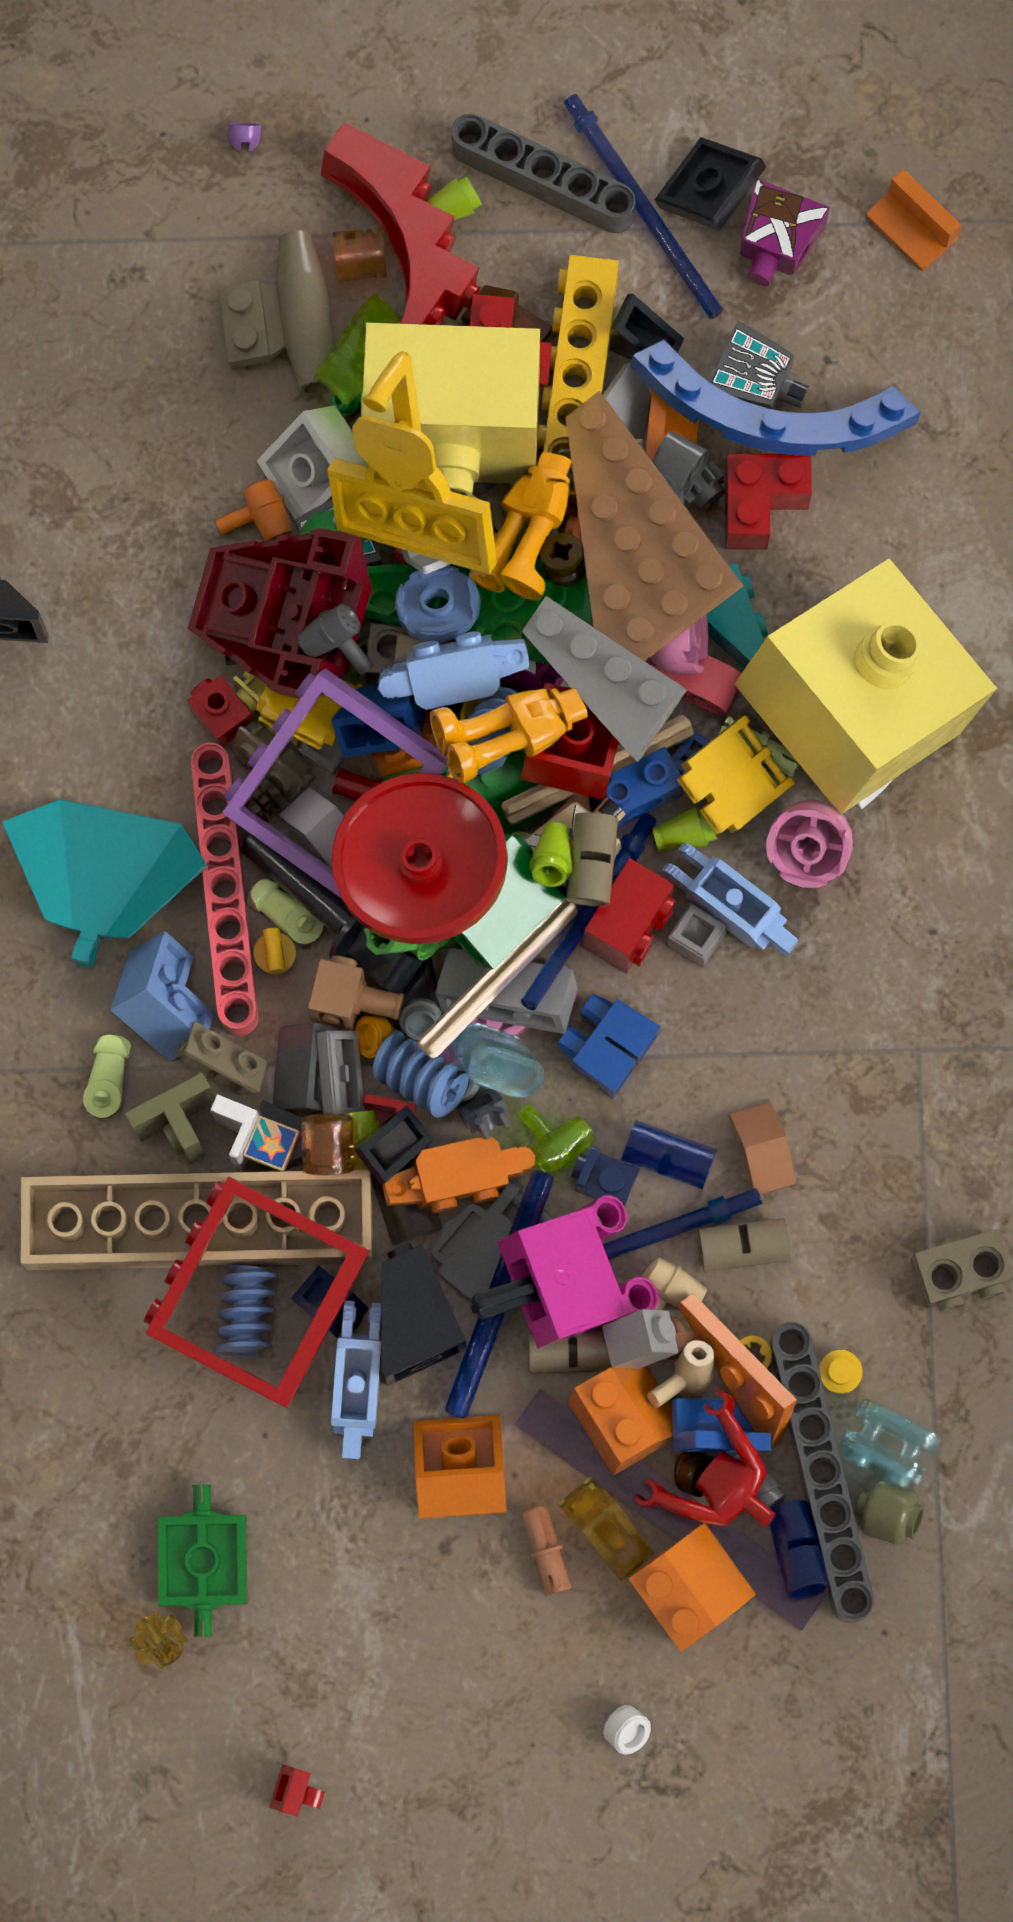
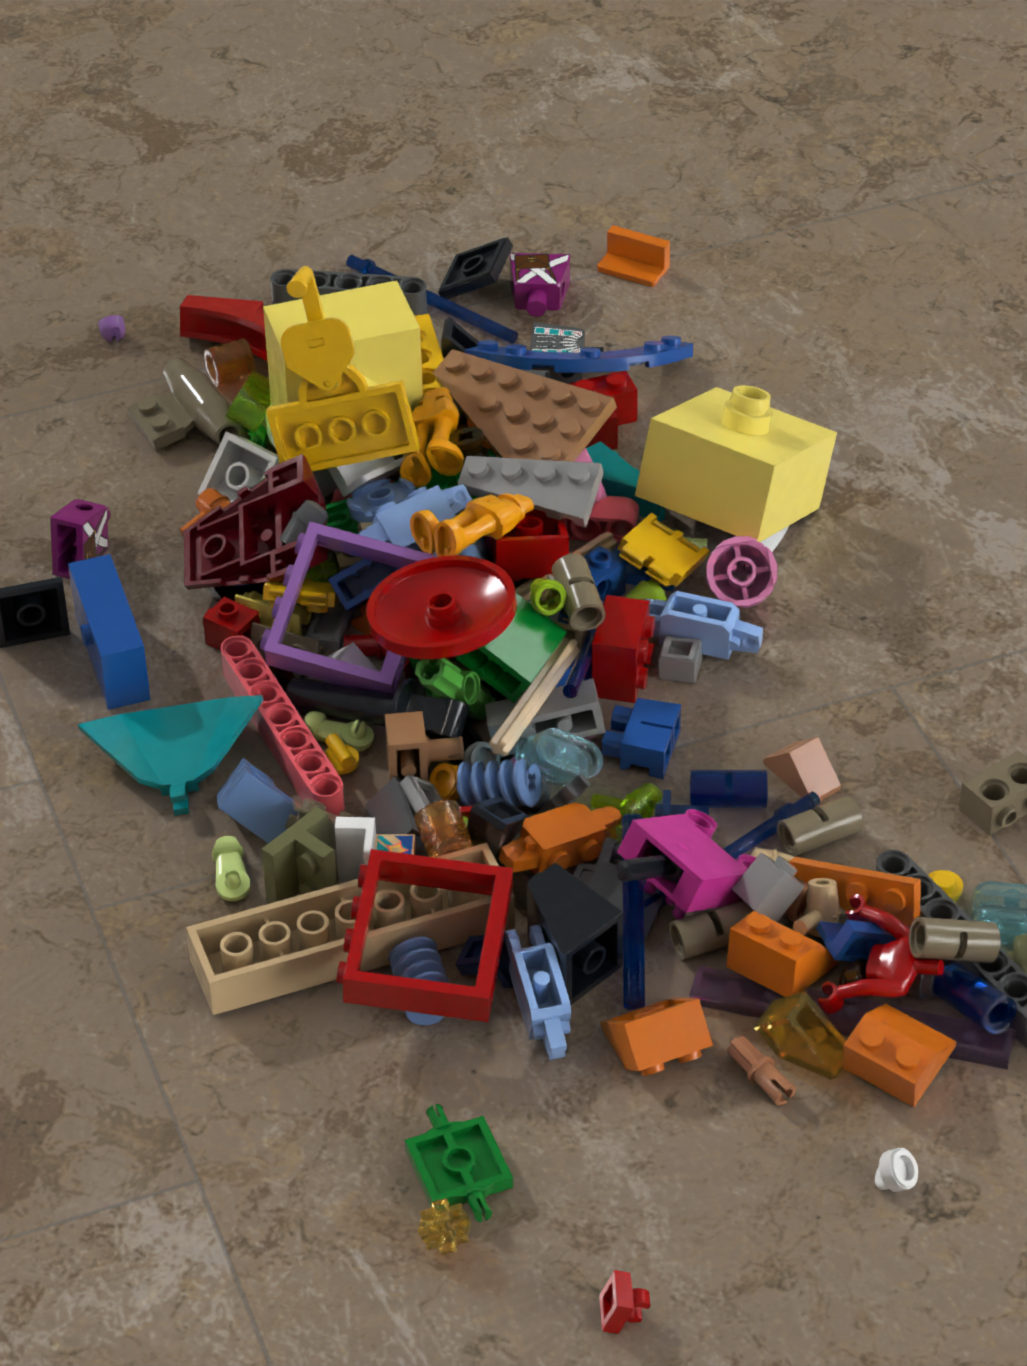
camera: 20 degrees left, 35 degrees down
none -> magenta torso [50,499,111,579]
none -> blue brick [68,554,151,710]
none -> dark tan pin [909,917,1001,963]

